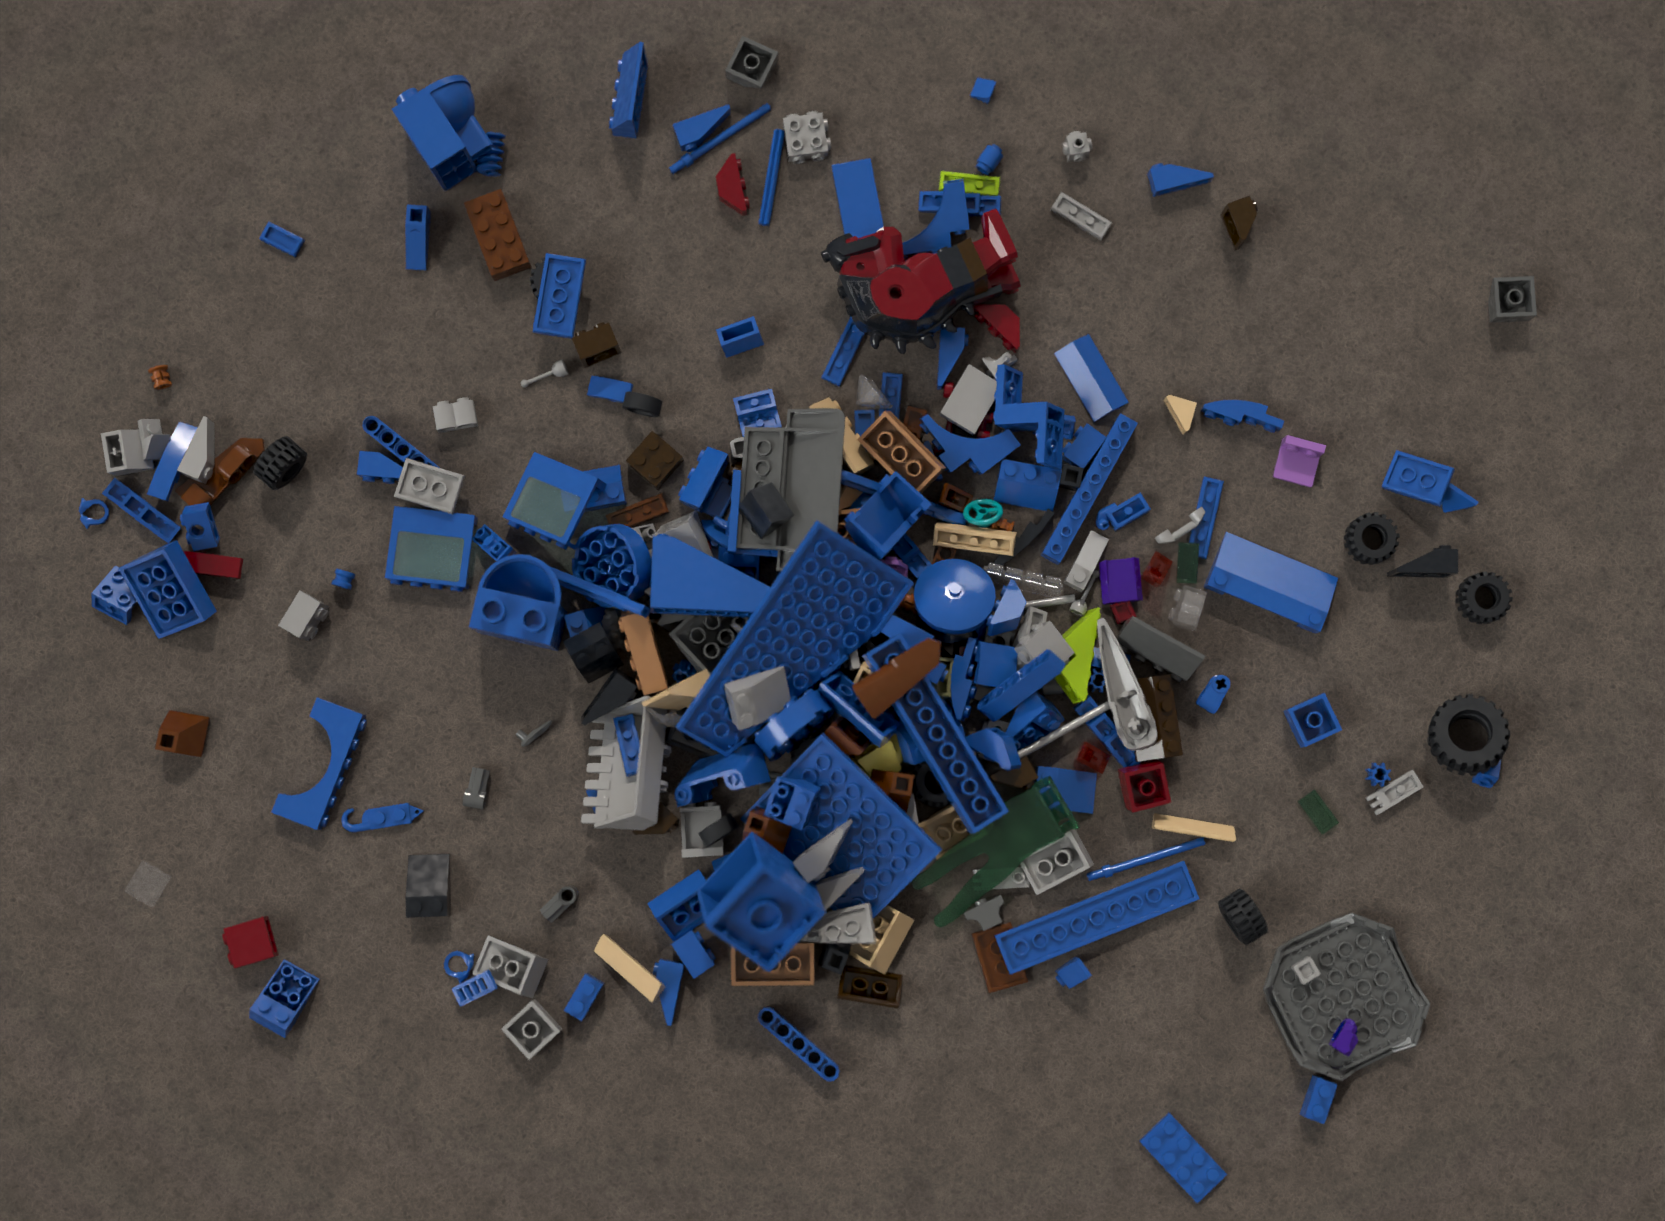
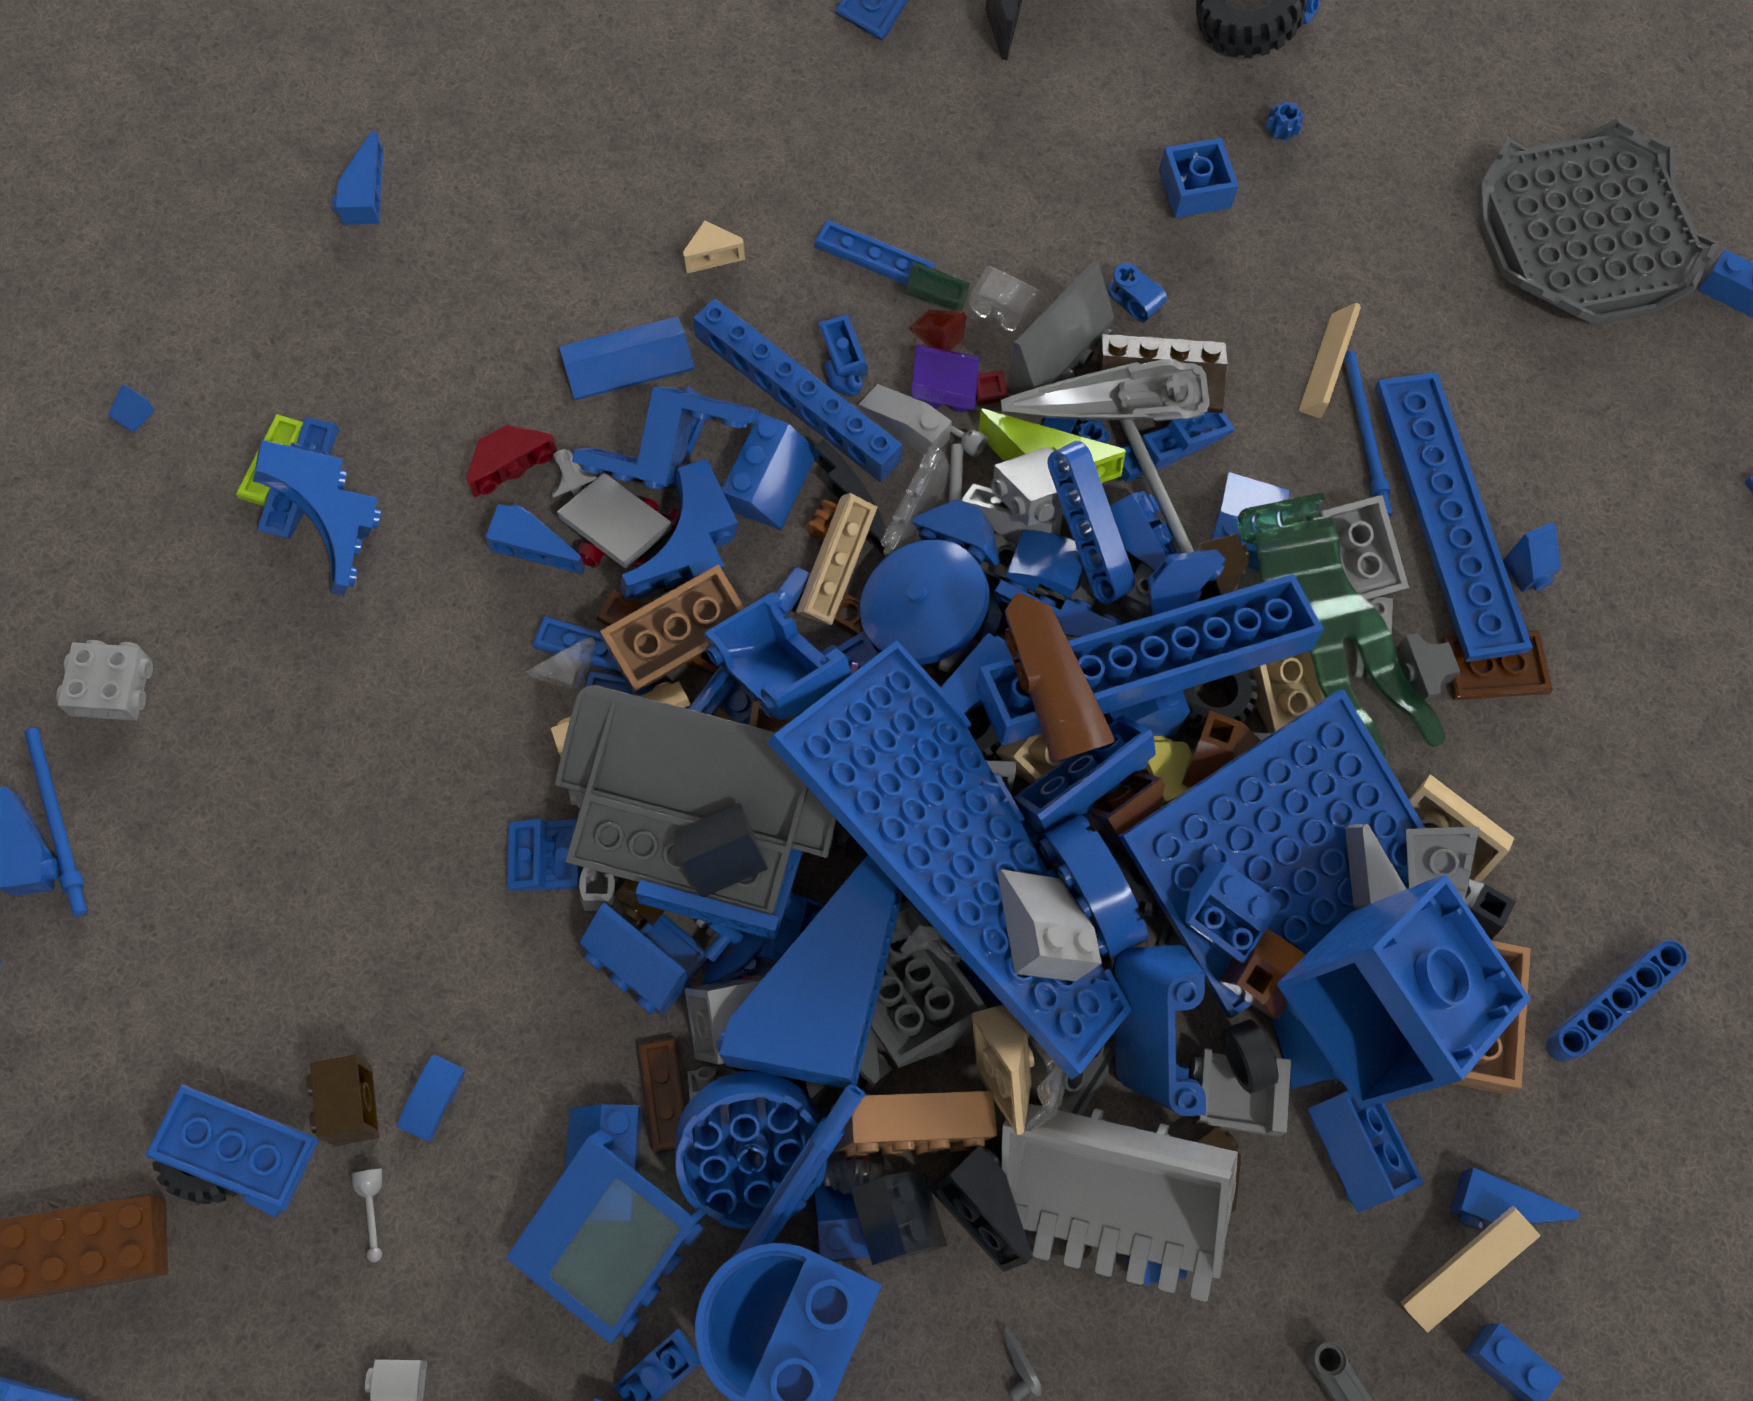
camera: 80 degrees left, 15 degrees down
blue tile [613,714,640,777] -> none
black tyre [622,392,663,417] -> none
dark brown brick [626,431,684,490] -> none
blue brick [671,930,716,978] -> none
blue gear [672,659,697,683] -> none
dark red slope [715,153,750,216] -> none
blue brick [716,316,764,358] -> none
blue axle [759,129,784,226] -> none
light grey slope [793,818,853,883] -> none
piece [821,208,1021,354] -> none
blue tile [821,317,865,386] -> none
blue tile [832,158,884,238] -> none
dark brown slope [837,965,903,1009] -> none
reddish brown slope [938,483,973,513] -> none
teal piece [963,499,1003,527] -> none
blue brick [975,144,1004,175] -> none
light grey tile [1051,192,1112,240] -> none
black brick [1059,464,1084,491] -> none
light grey brick [1062,131,1092,162] -> none
blue brick [1062,423,1107,468] -> none
clear red slope [1074,741,1110,774] -> none
dark red brick [1118,760,1171,813] -> none
light grey bar [1155,507,1205,544] -> none
blue slope [1200,400,1284,432] -> none
blue slope [1204,532,1338,634] -> none
black tyre [1218,888,1268,946] -> none
dark brown slope [1220,195,1258,250] -> none
medium lavender bracket [1273,435,1326,487] -> none
light grey plate [1291,956,1321,985] -> none
clear green tile [1297,789,1339,835] -> none
dark purple rock [1329,1019,1358,1057] -> none
black tyre [1343,512,1400,565] -> none
light grey hinge [1365,770,1423,815] -> none

